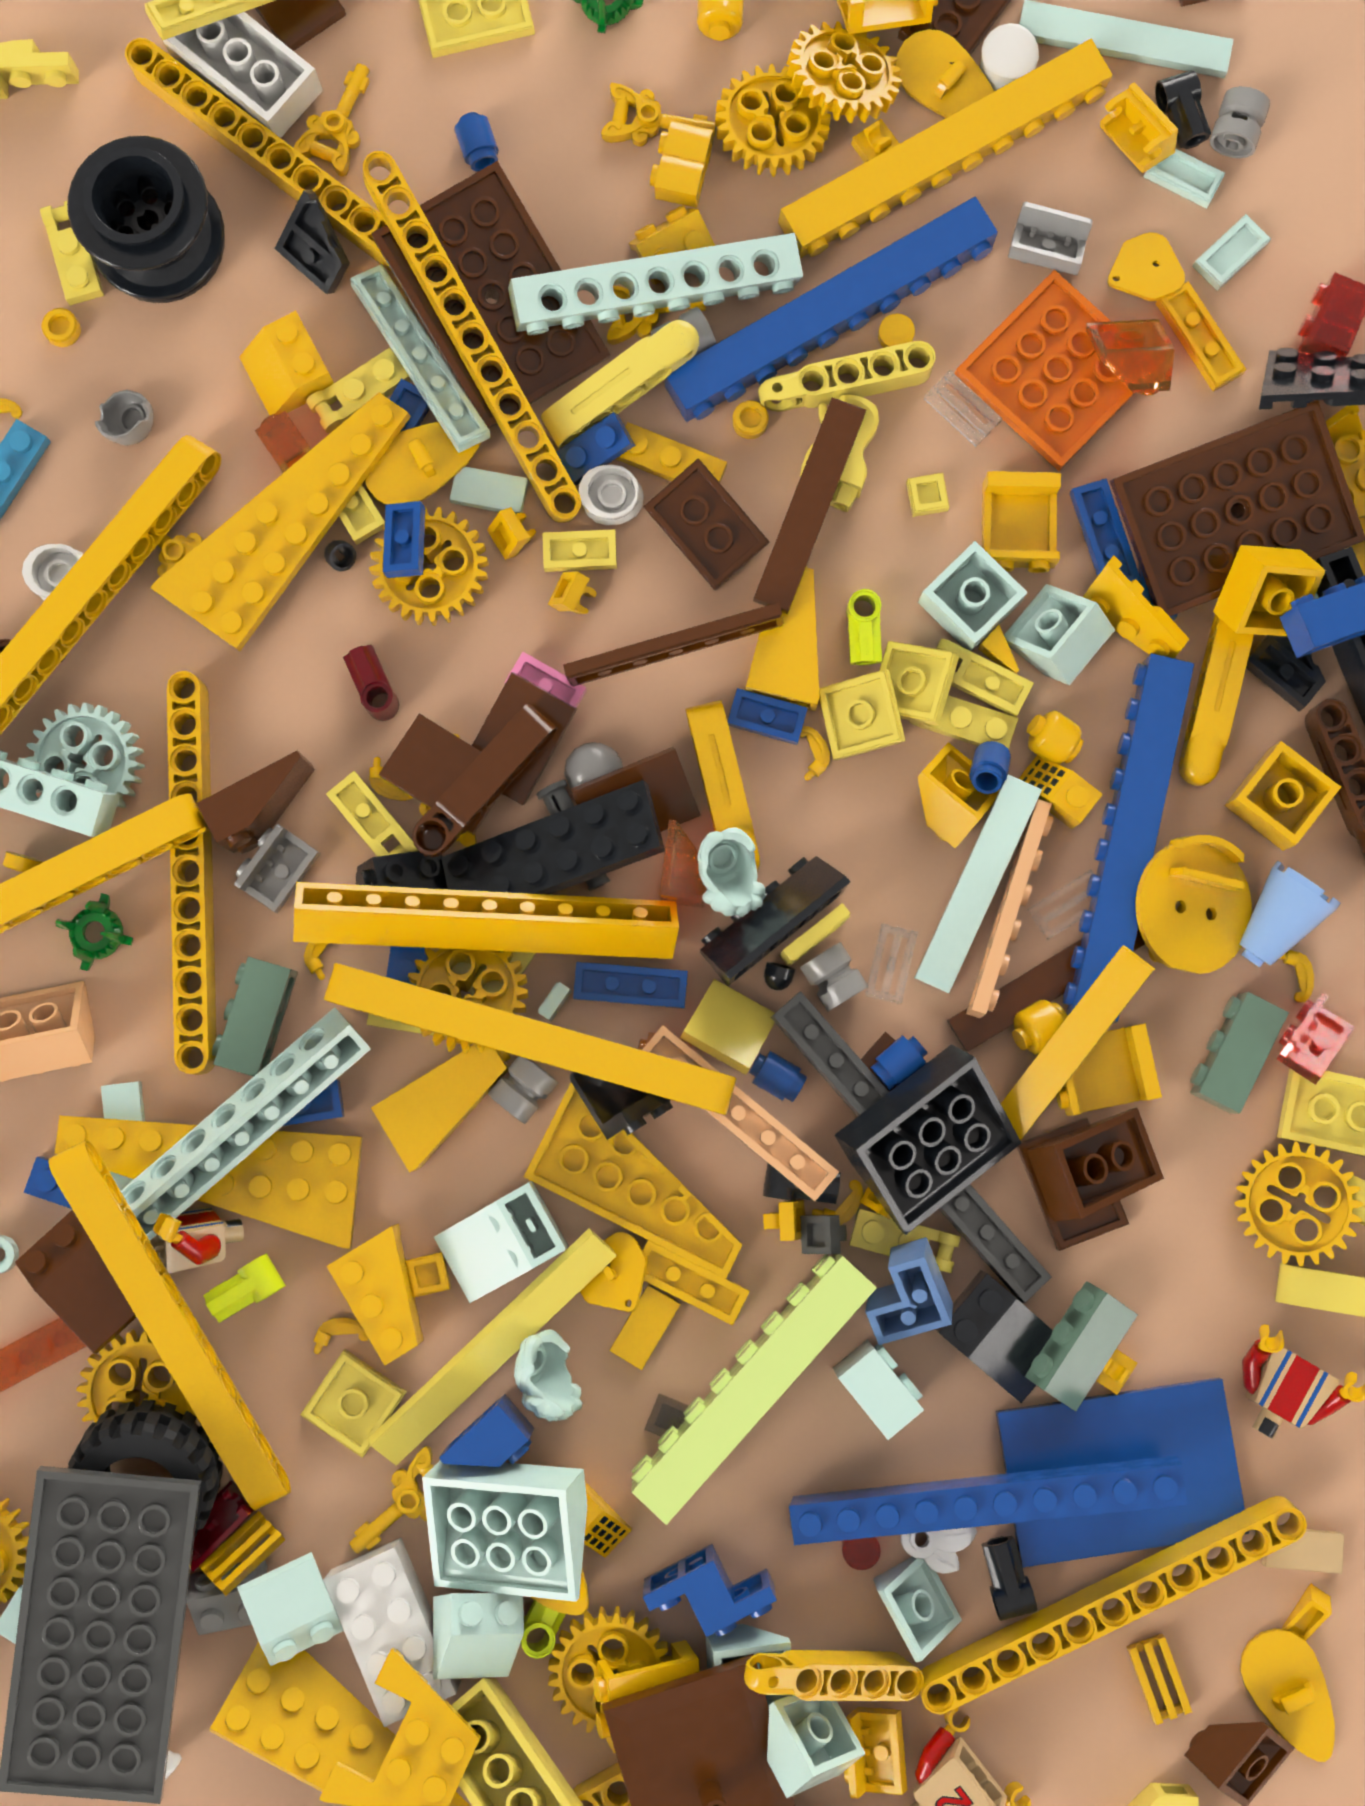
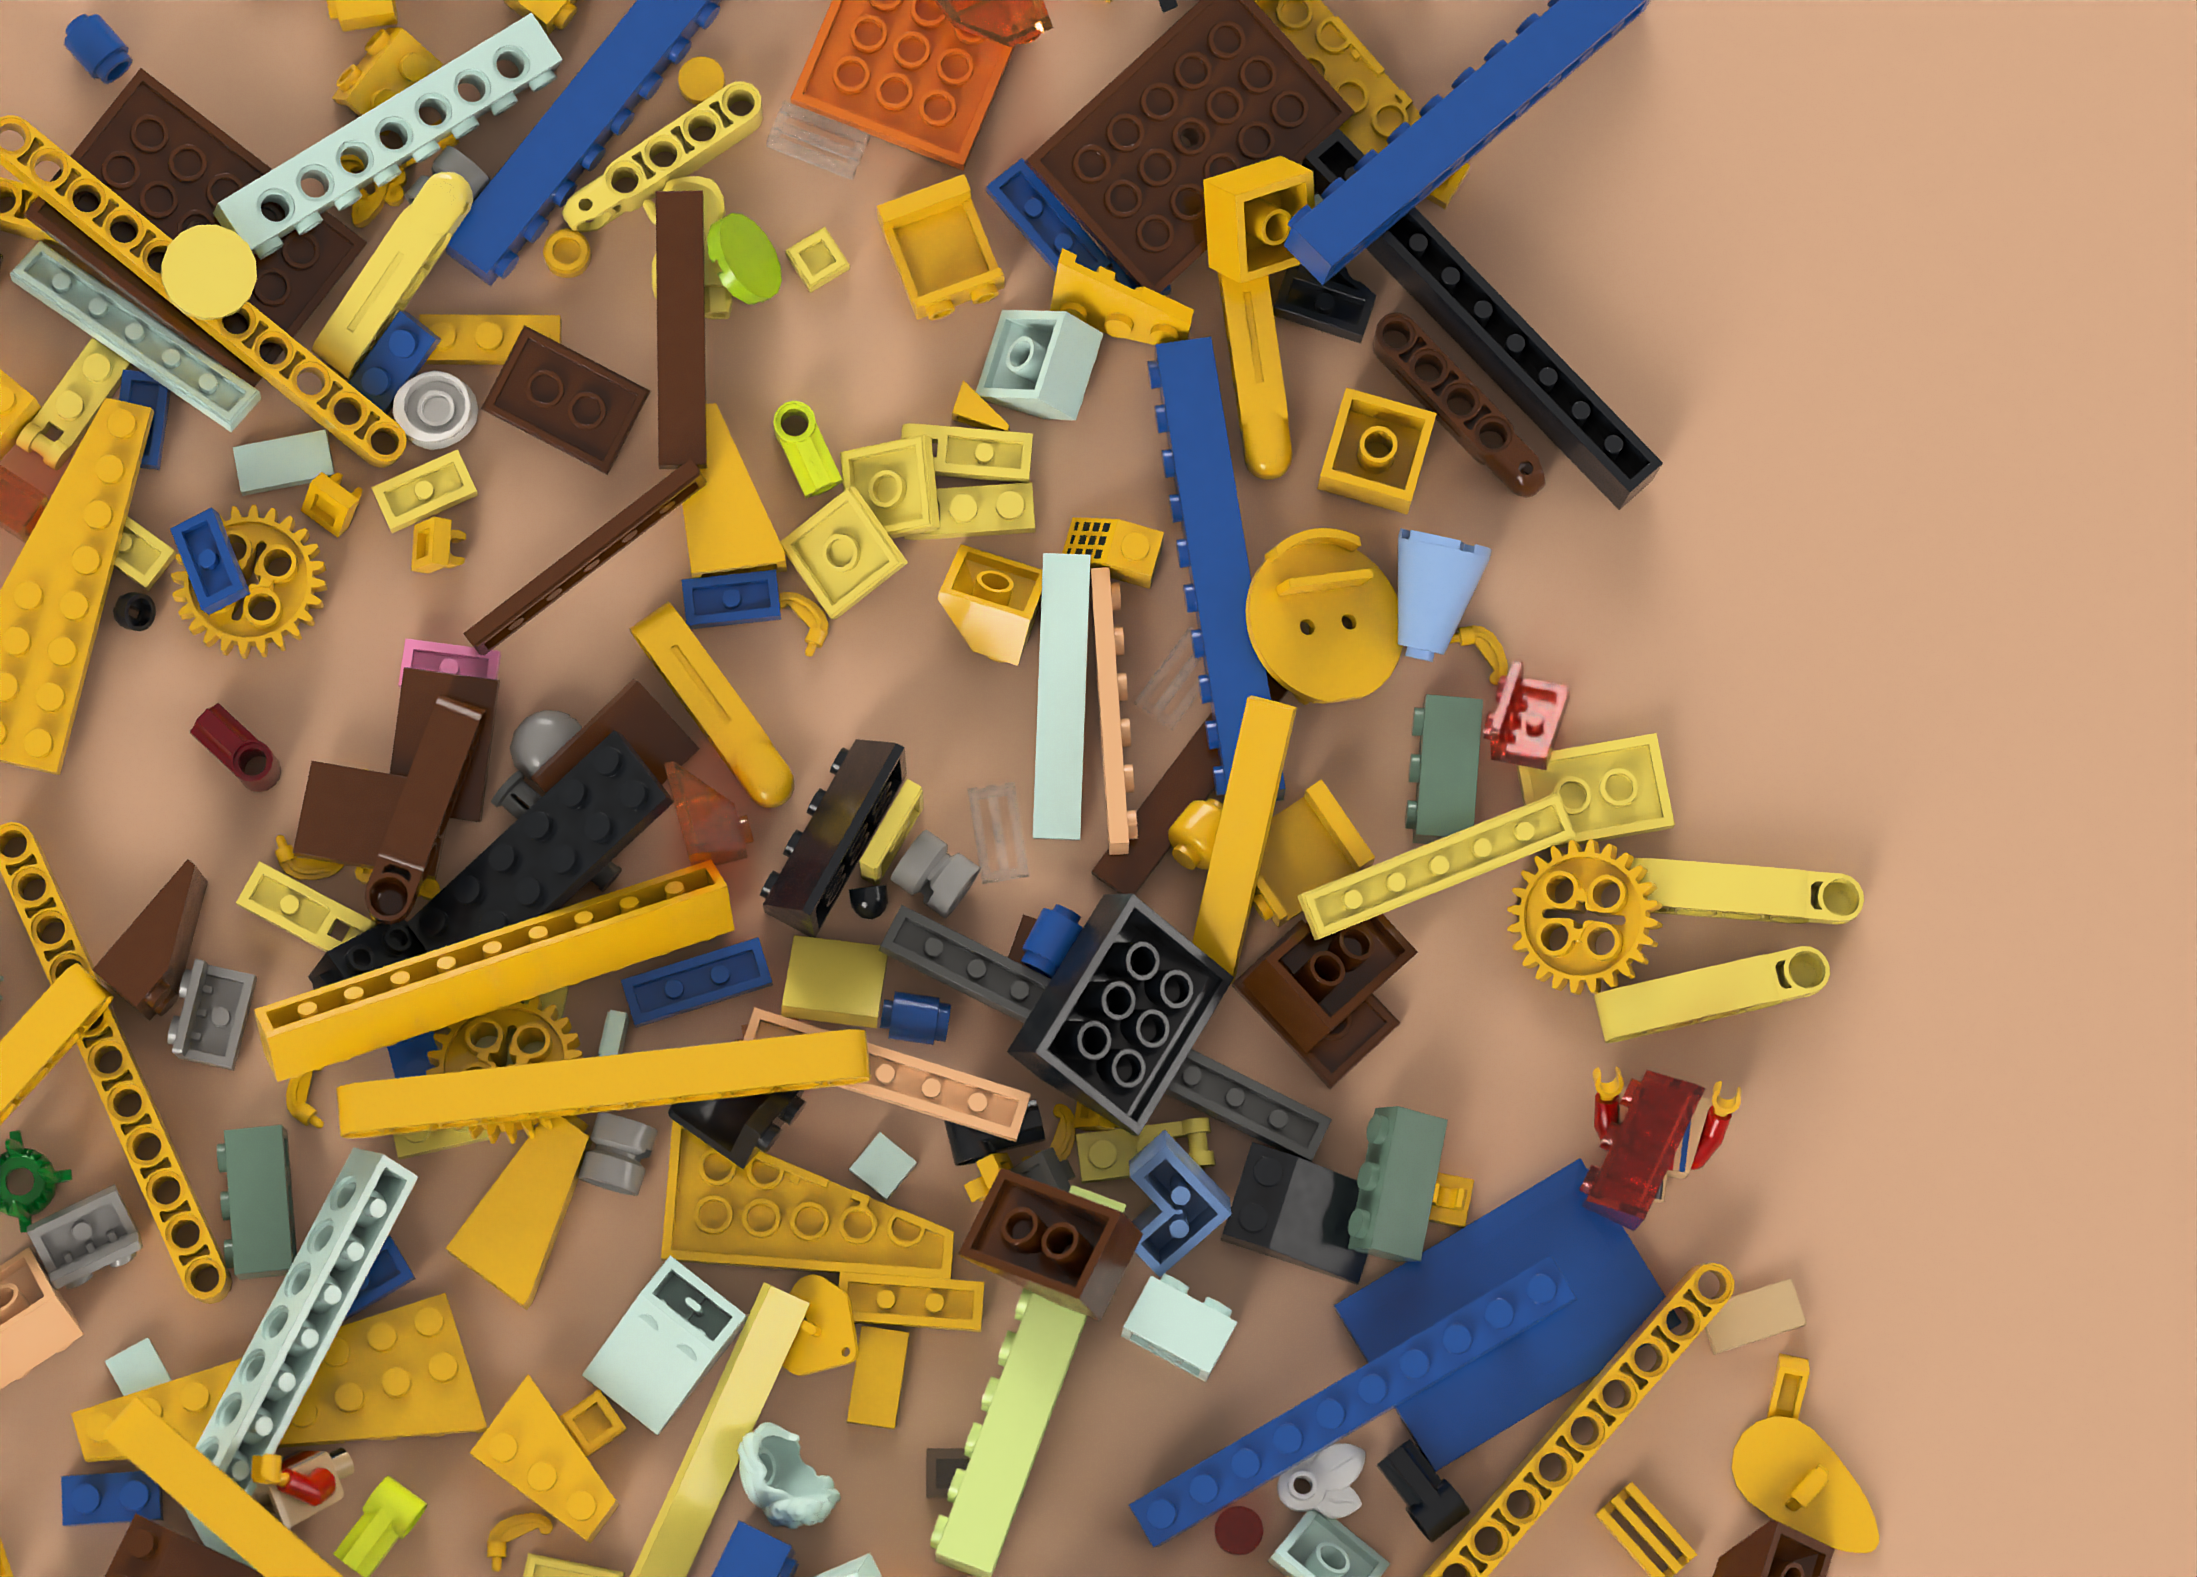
camera: 30 degrees left, 5 degrees down
yellow shield [365,422,481,505] -> none
light aqua hair [697,827,766,917] -> none
light aqua brick [918,541,1028,651] -> none
blue brick [969,741,1011,794] -> none
yellow head [1026,710,1084,765] -> none
none -> light grey bracket [26,1184,143,1290]
none -> light yellow tile [161,224,257,320]
none -> lime tile [707,213,782,305]
none -> light aqua tile [849,1132,917,1201]
none -> reddish brown slope [958,1168,1143,1321]
none -> light yellow tile [1297,792,1576,940]
none -> clear red slope [1579,1070,1705,1231]

